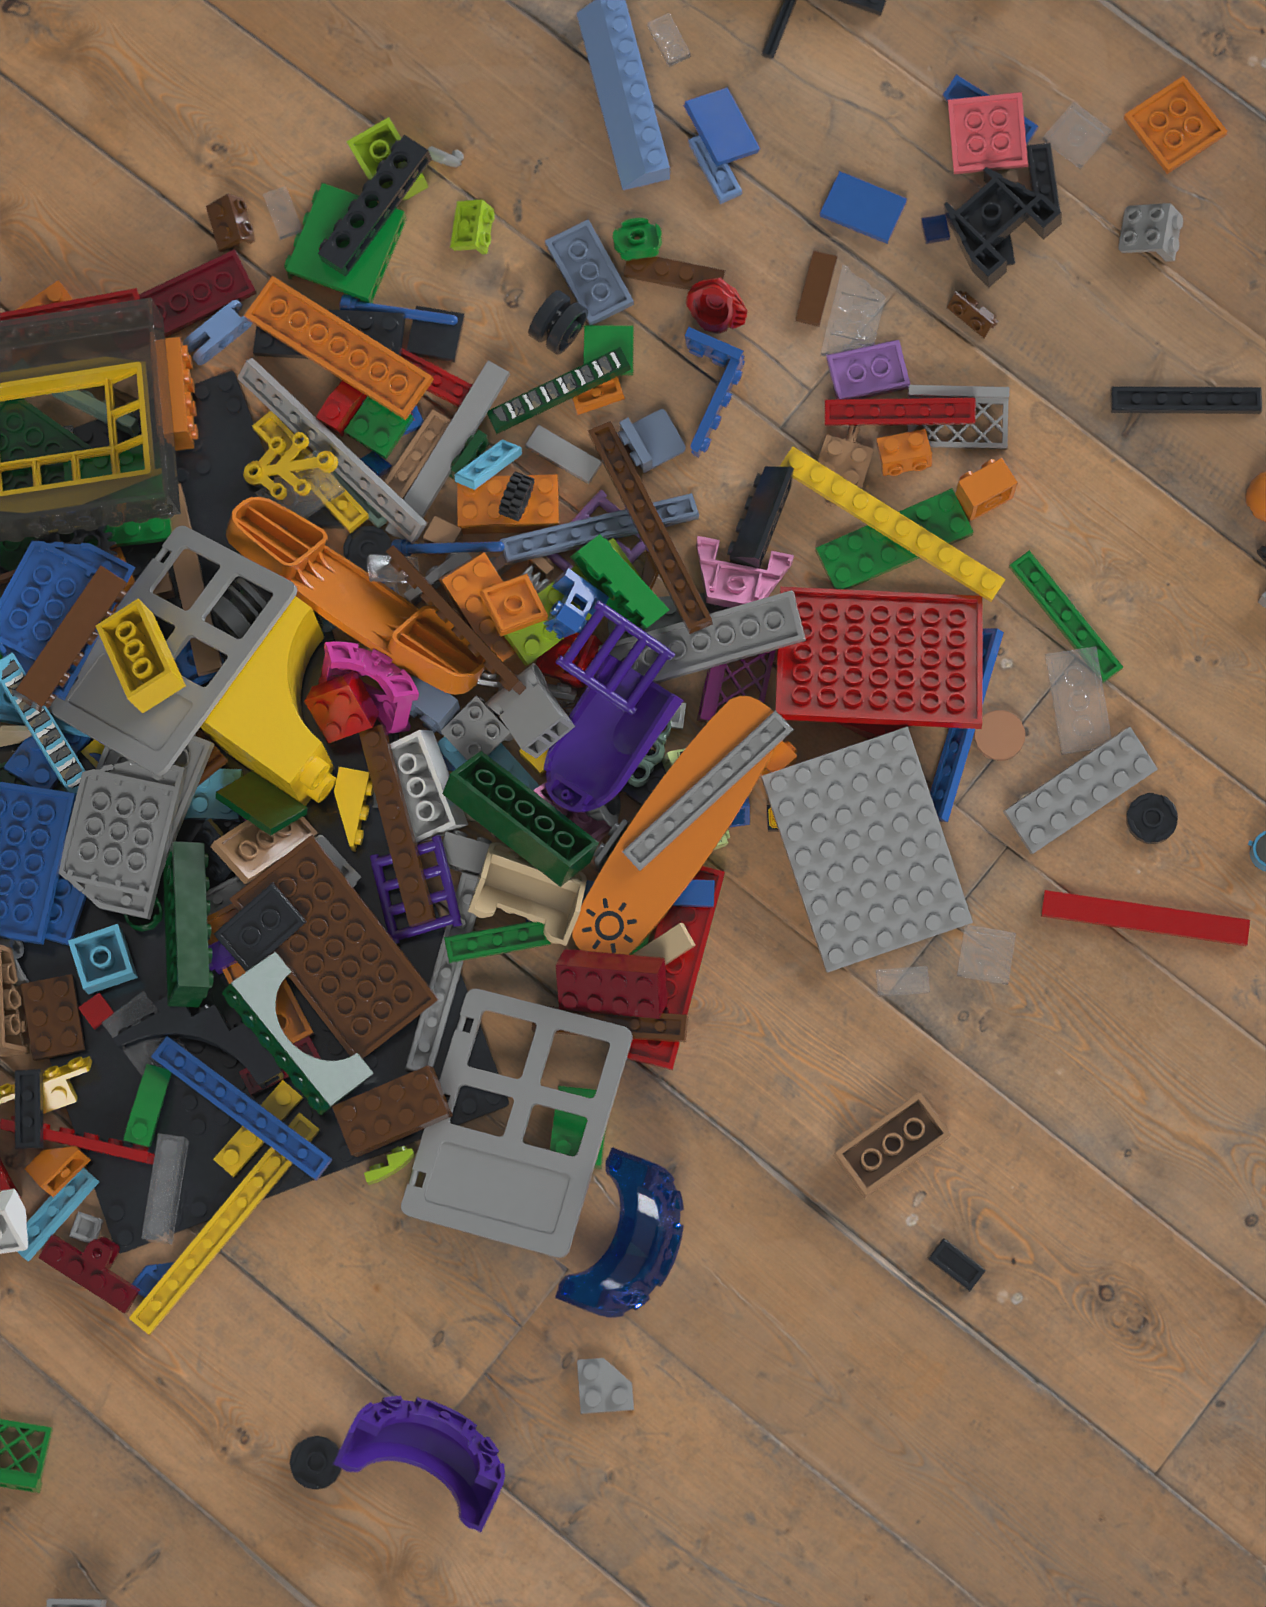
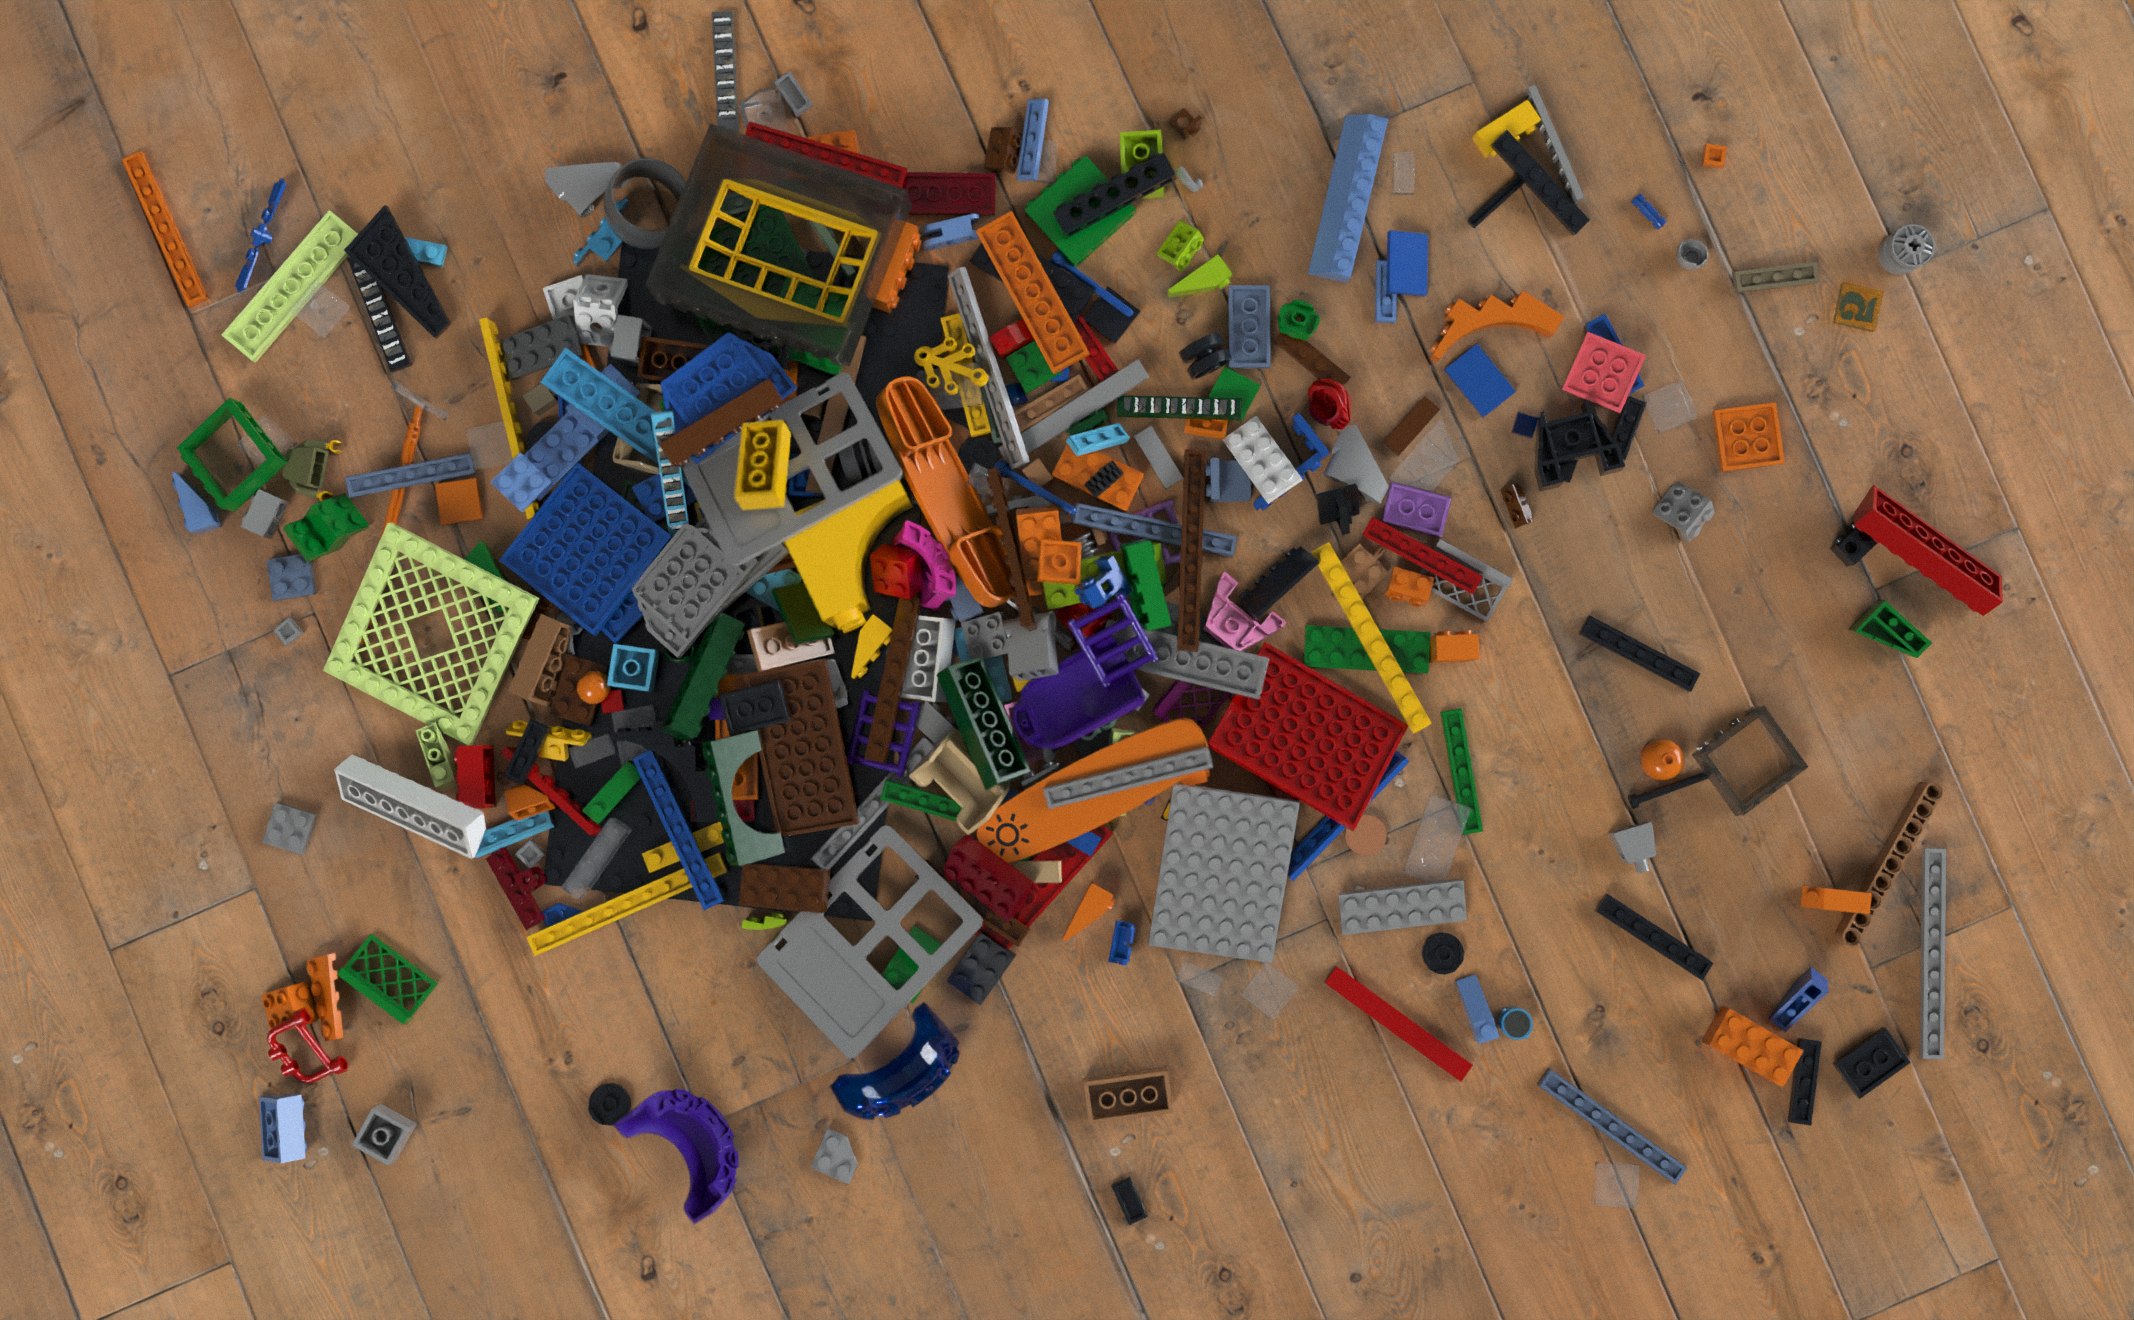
camera: 25 degrees right, 10 degrees up
none -> clear tile [569,734,616,768]
none -> orange hair [577,671,611,704]
none -> black plate [947,930,1017,1005]
none -> medium blue tile [1016,98,1049,181]
none -> orange slope [1062,882,1115,941]
none -> blue hinge [1108,921,1136,966]
none -> lime slope [1167,255,1232,298]
none -> reddish brown bracket [1169,108,1202,140]
none -> white plate [1222,416,1302,504]
none -> black bracket [1316,484,1360,535]
none -> light grey panel [1323,424,1389,504]
none -> orange arch [1429,291,1565,363]
none -> medium blue slope [1455,974,1500,1044]

